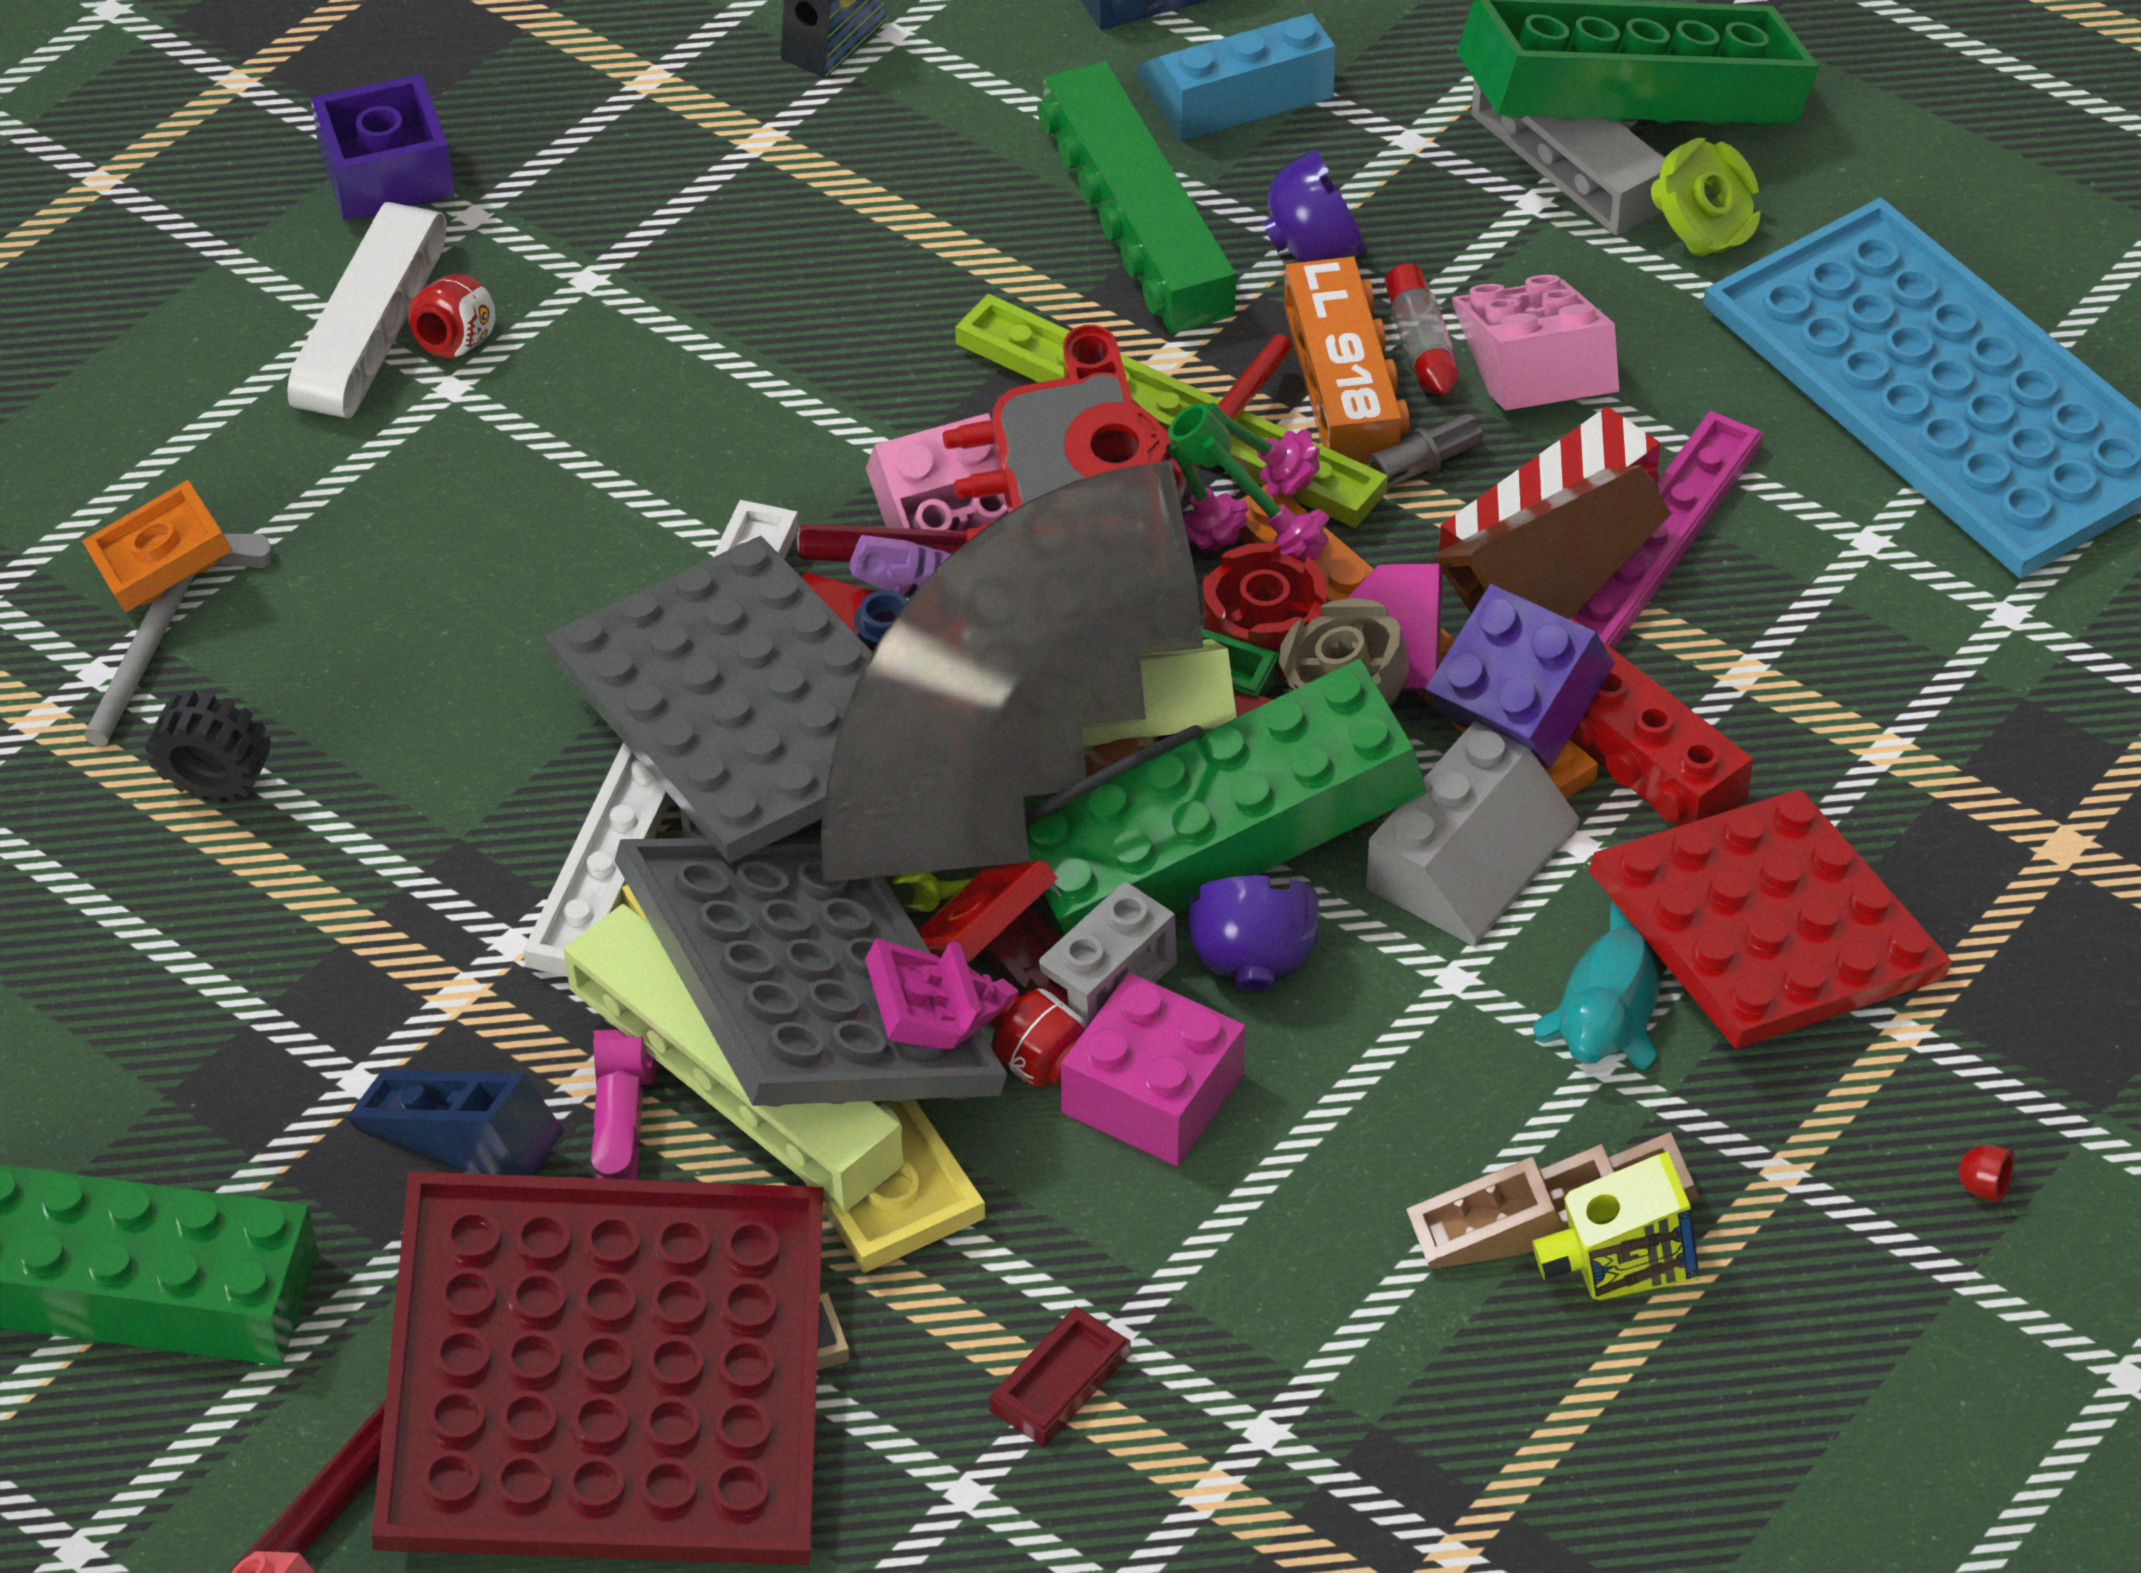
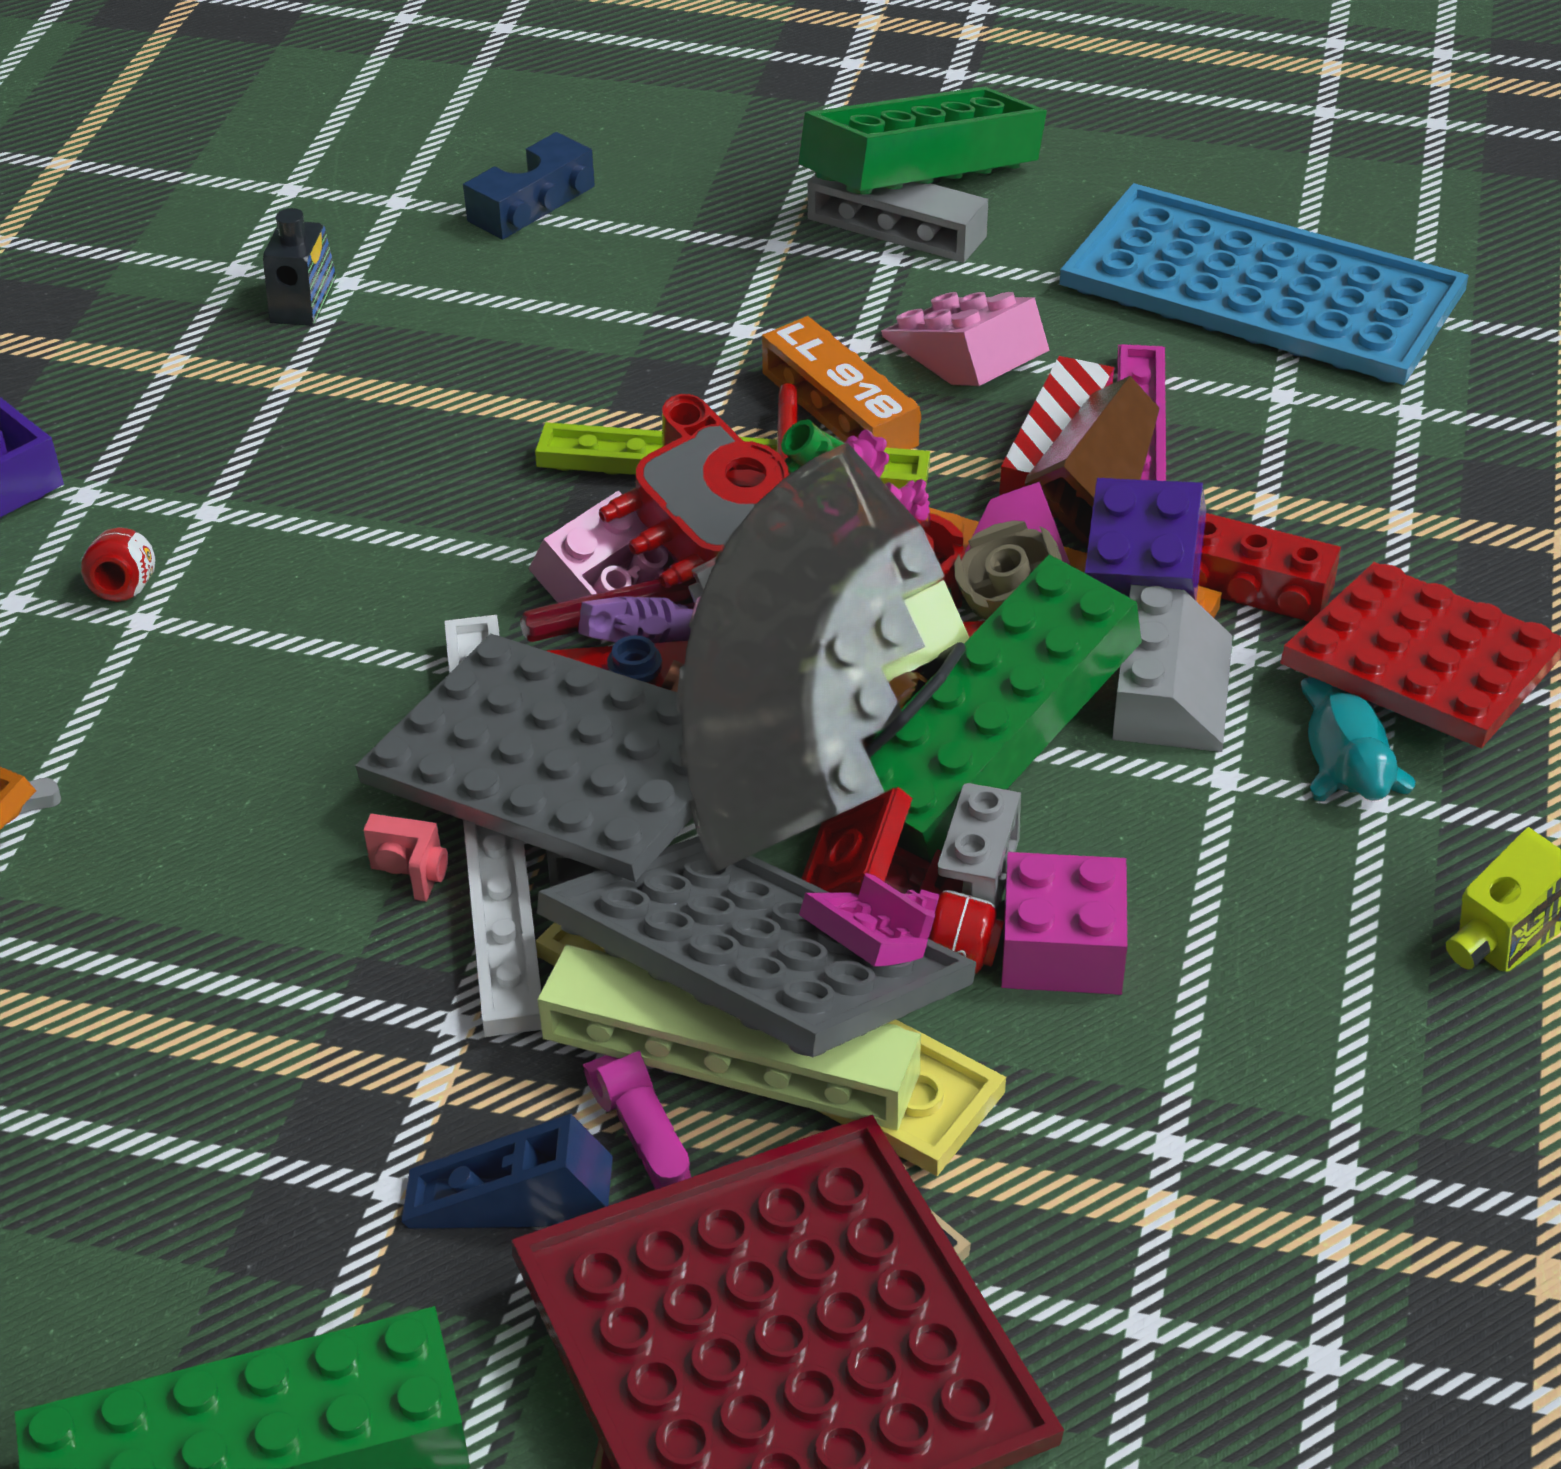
camera: 25 degrees left, 5 degrees down
black tyre [145,691,271,804] -> none
white beam [287,202,447,419] -> none
lime hand [893,873,973,913] -> none
dark red tile [989,1305,1131,1447] -> none
green brick [1037,61,1236,334] -> none
dark azure slope [1136,13,1336,142] -> none
dark purple cylinder [1188,875,1320,991] -> none
dark purple cylinder [1262,149,1367,263] -> none
flat silver axle [1367,414,1483,490] -> none
piece [1384,264,1459,396] -> none
medium nougat slope [1406,1132,1699,1269] -> none
lime plate [1651,138,1761,257] -> none
none -> coral bracket [363,814,448,902]

